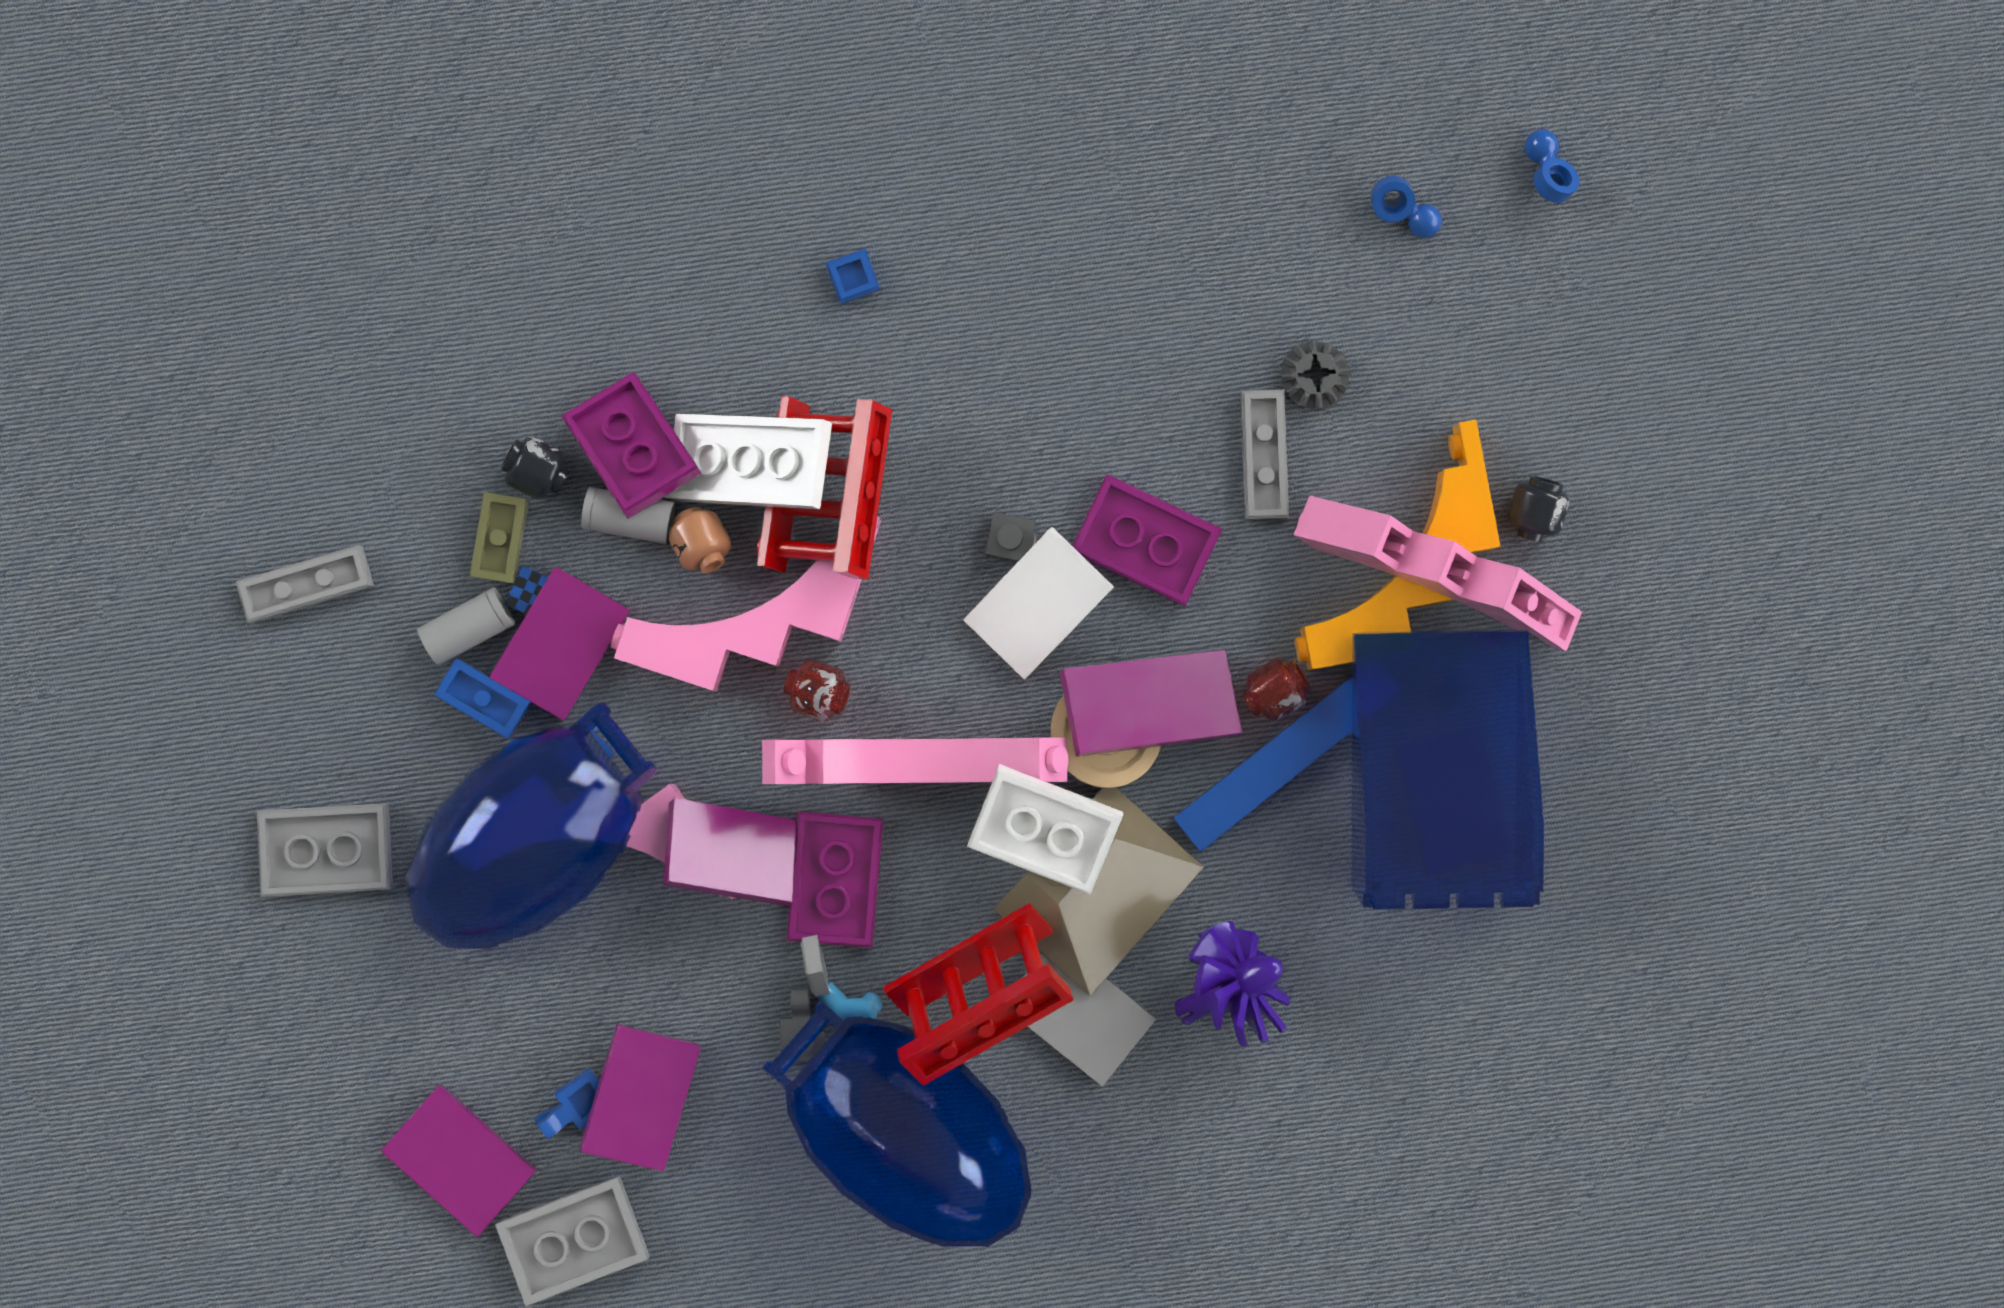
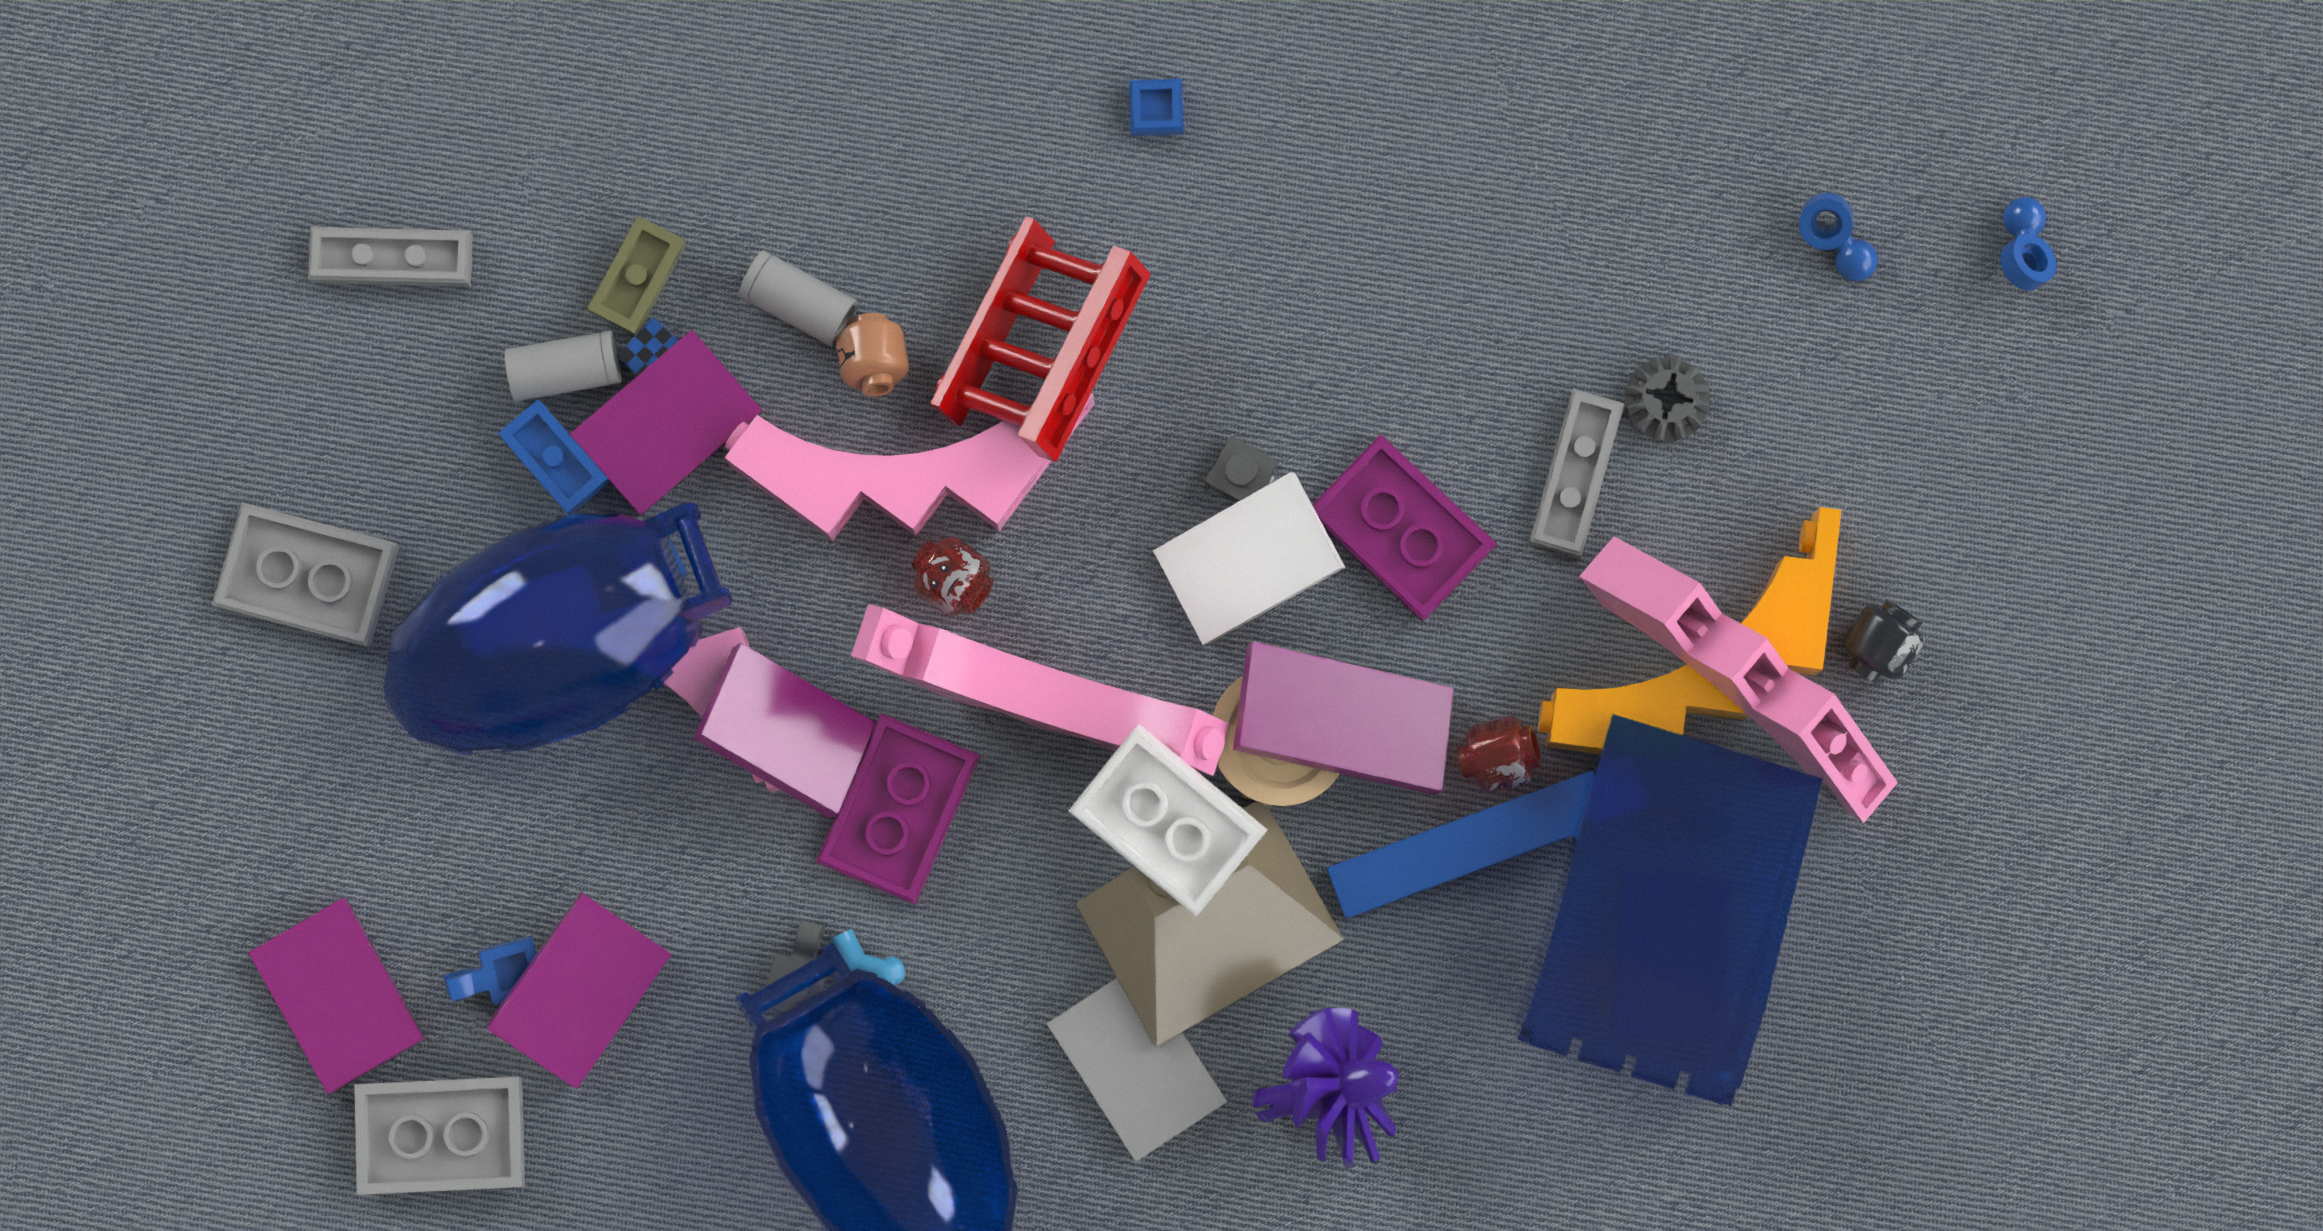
camera: 20 degrees right, 5 degrees down
black head [501,436,569,500] -> none
magenta tile [561,372,701,519] -> none
white plate [664,414,832,509] -> none
light grey tile [800,935,830,997] -> none
red fence [883,903,1074,1086] -> none

